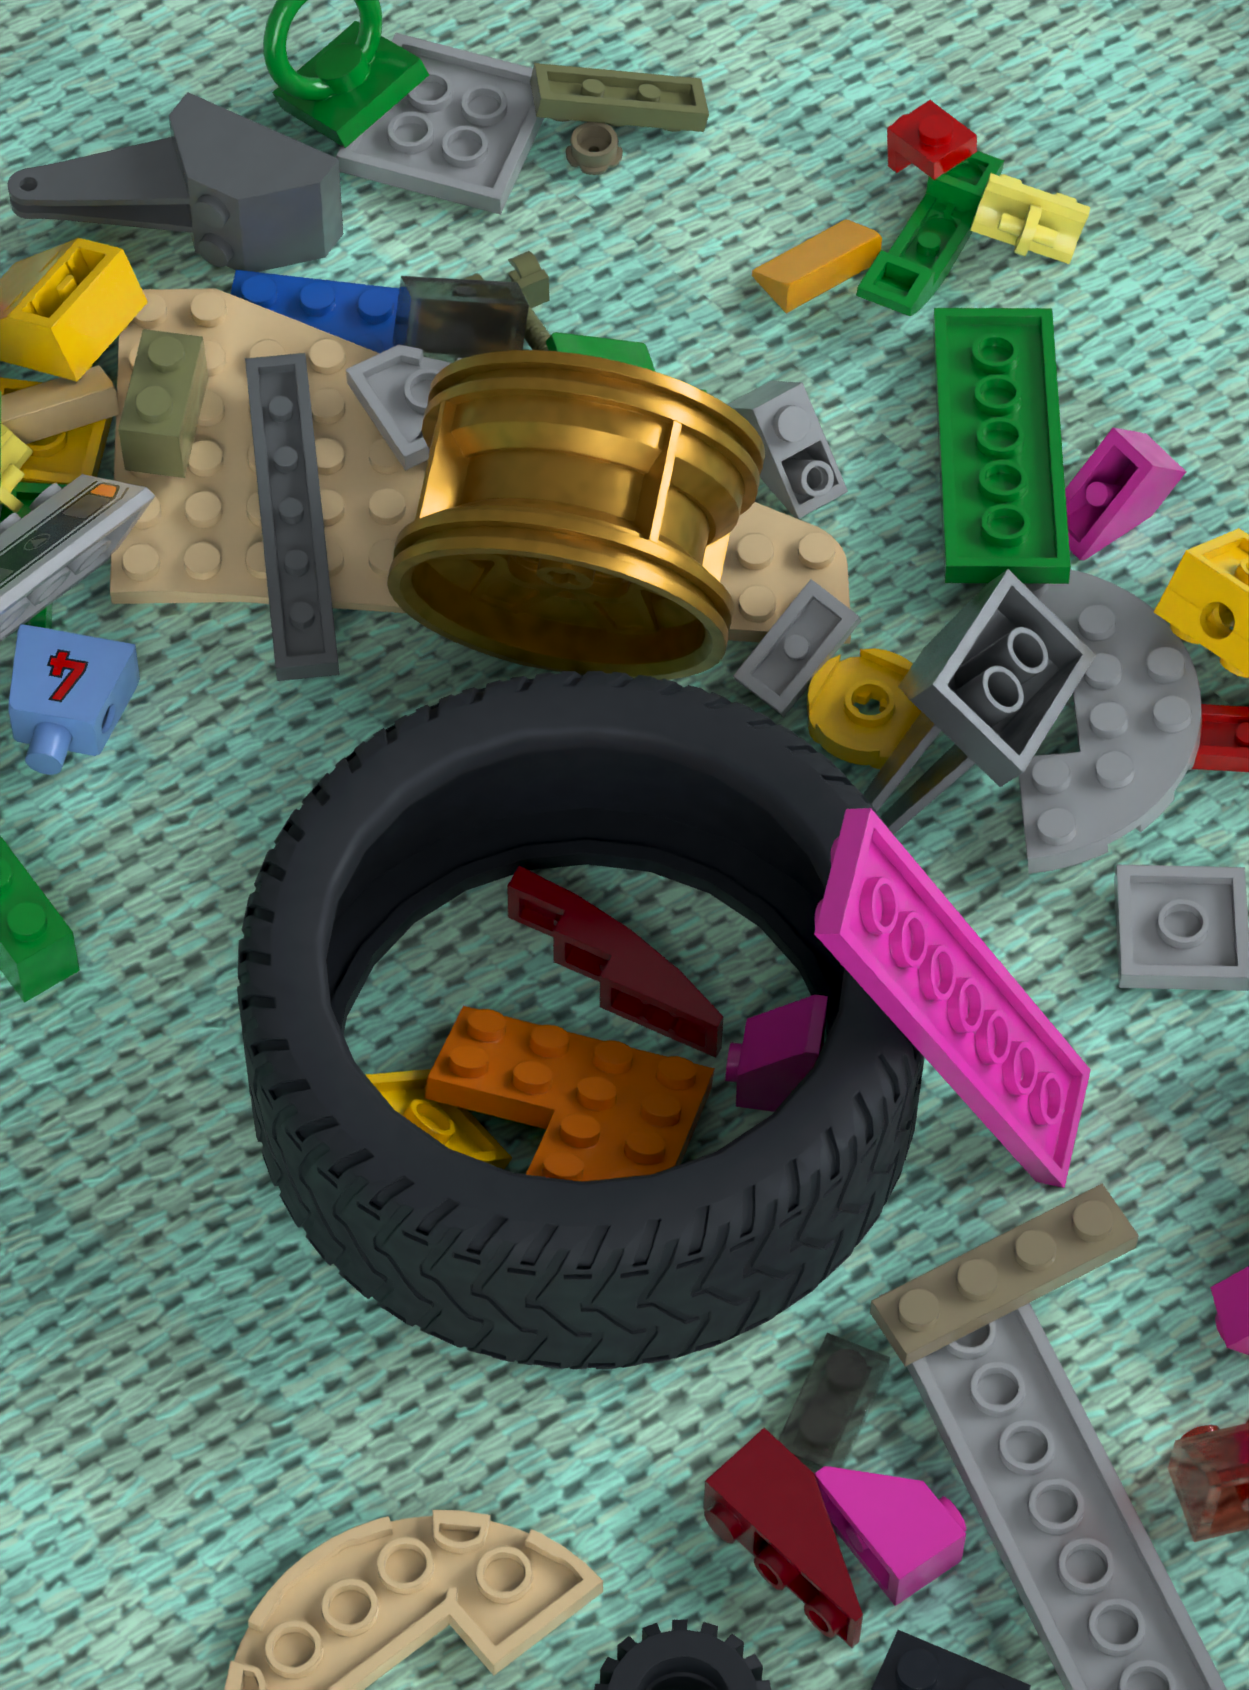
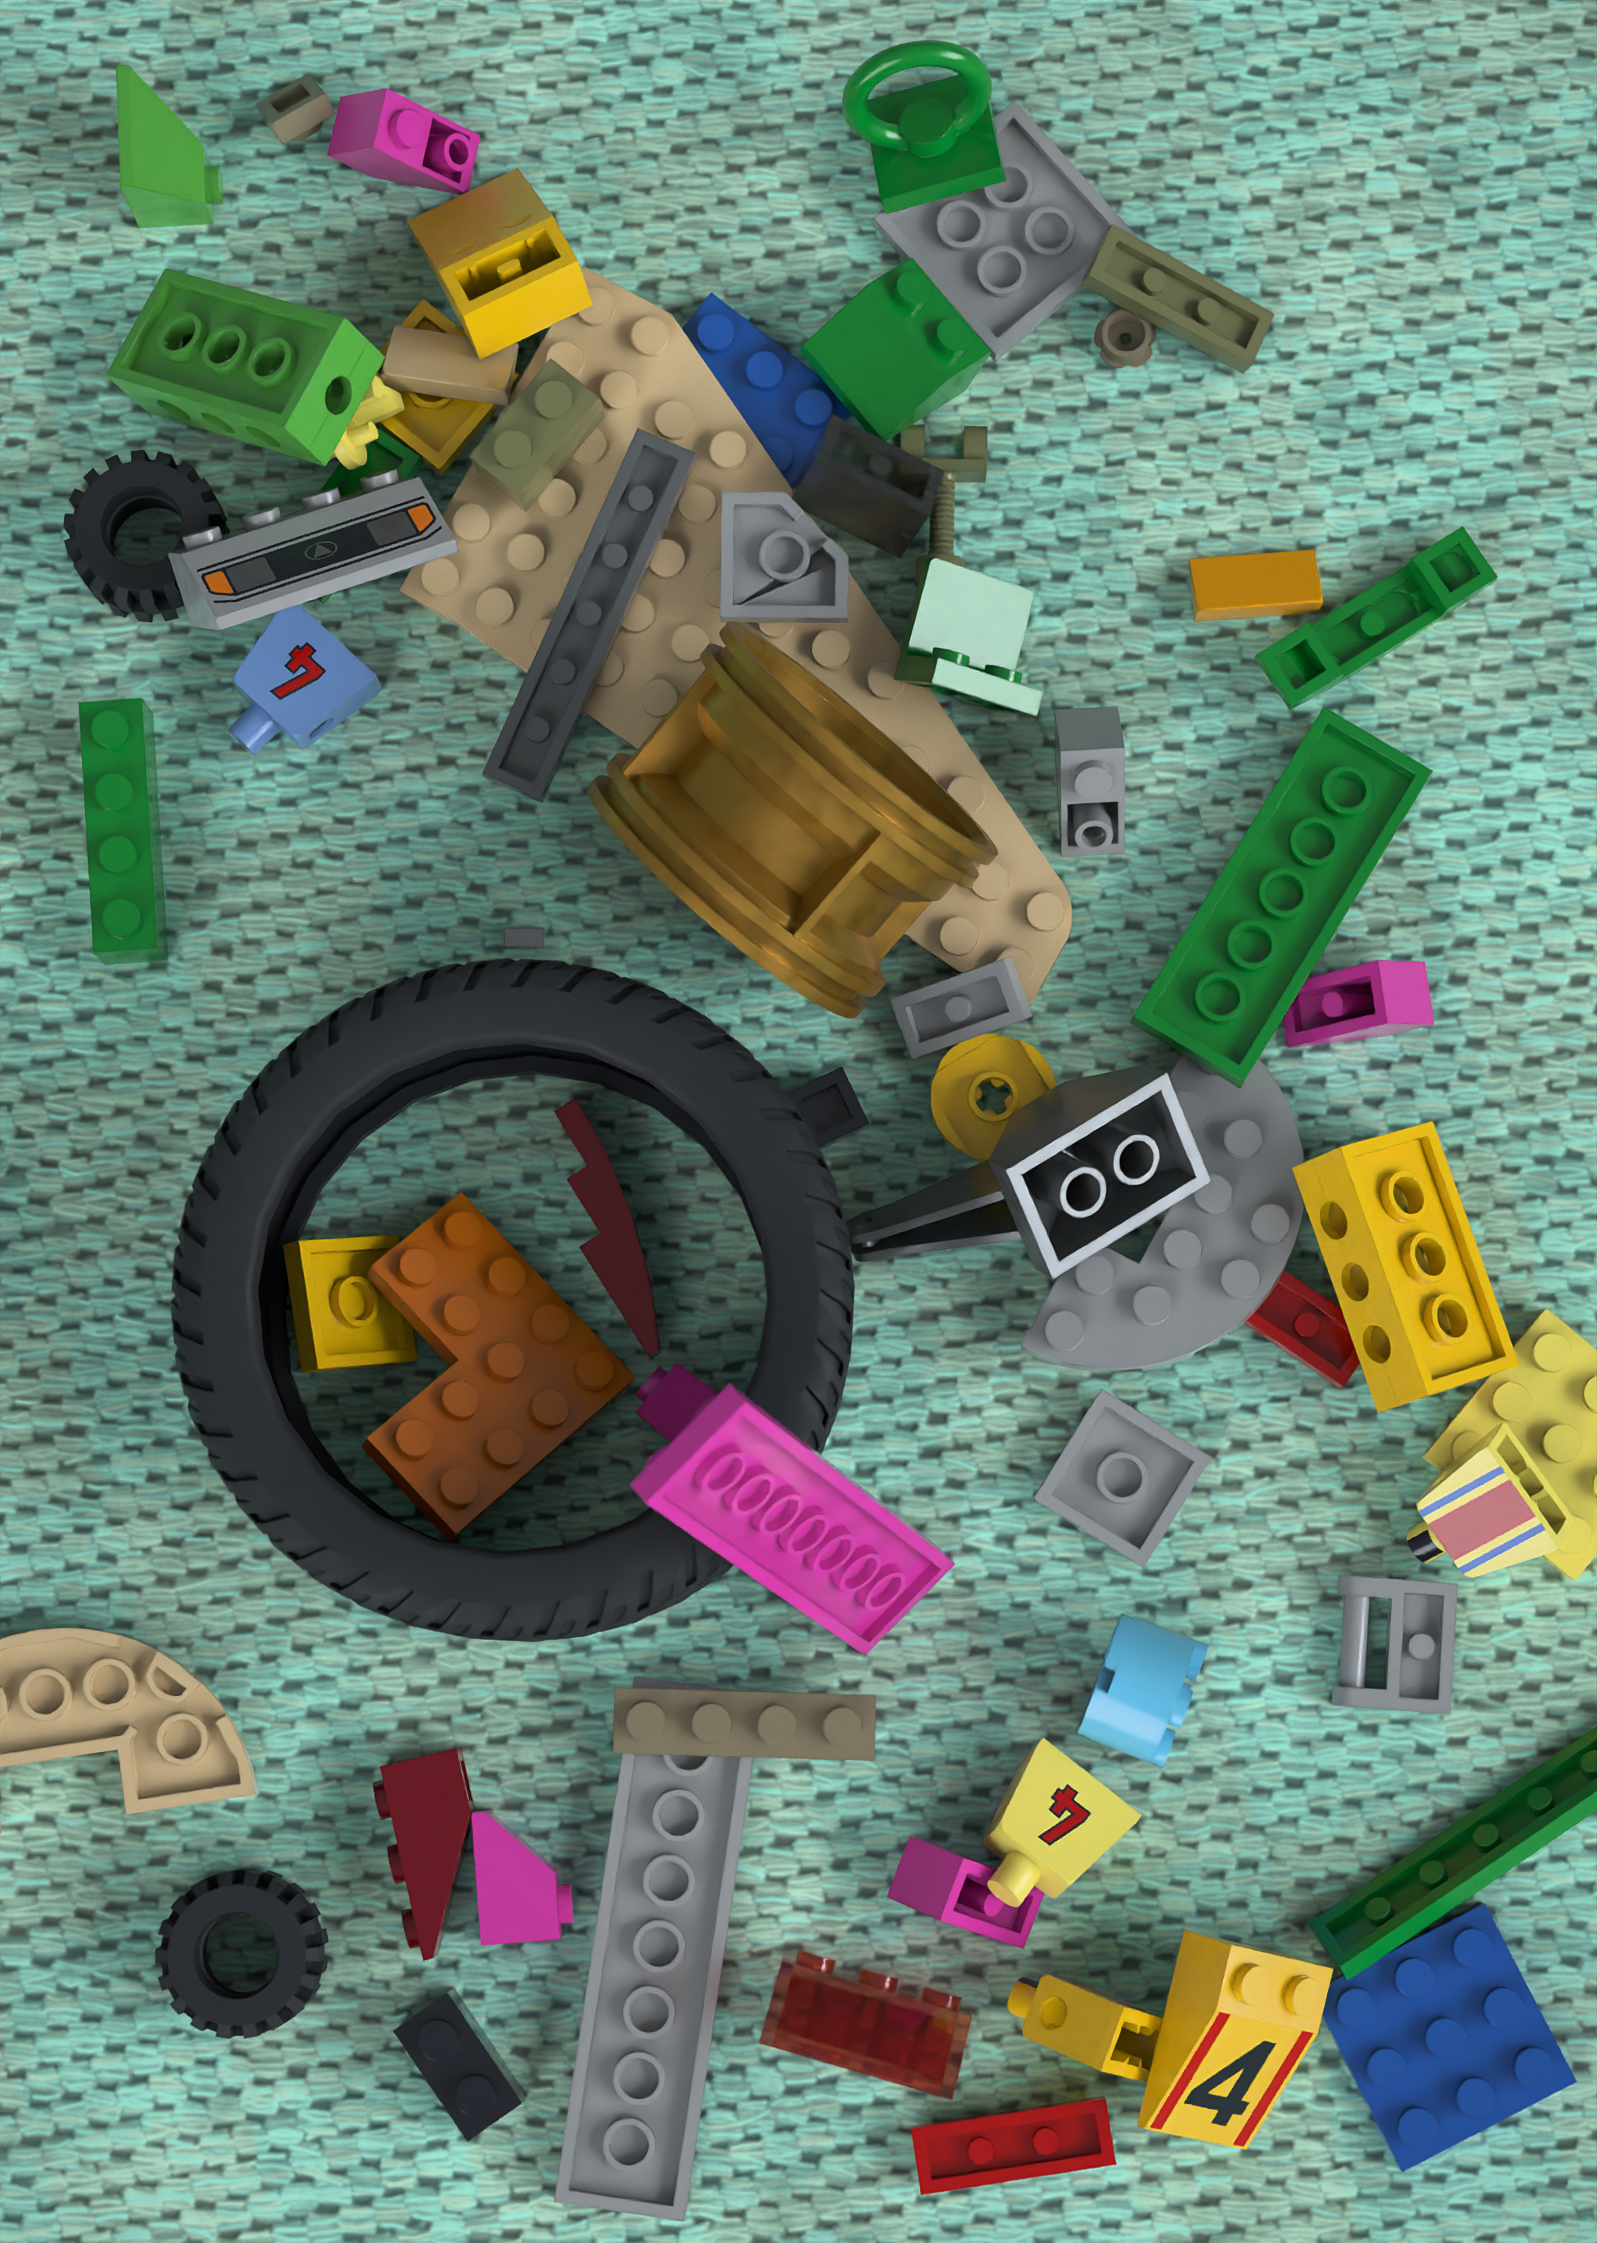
camera: 35 degrees right, 25 degrees up
dark grey slope [8,92,344,272] -> none
clear smoke plate [778,1333,890,1473] -> none
red bracket [887,100,977,180] -> none
light yellow hips [970,173,1090,264] -> none
none -> green slope [799,258,992,446]

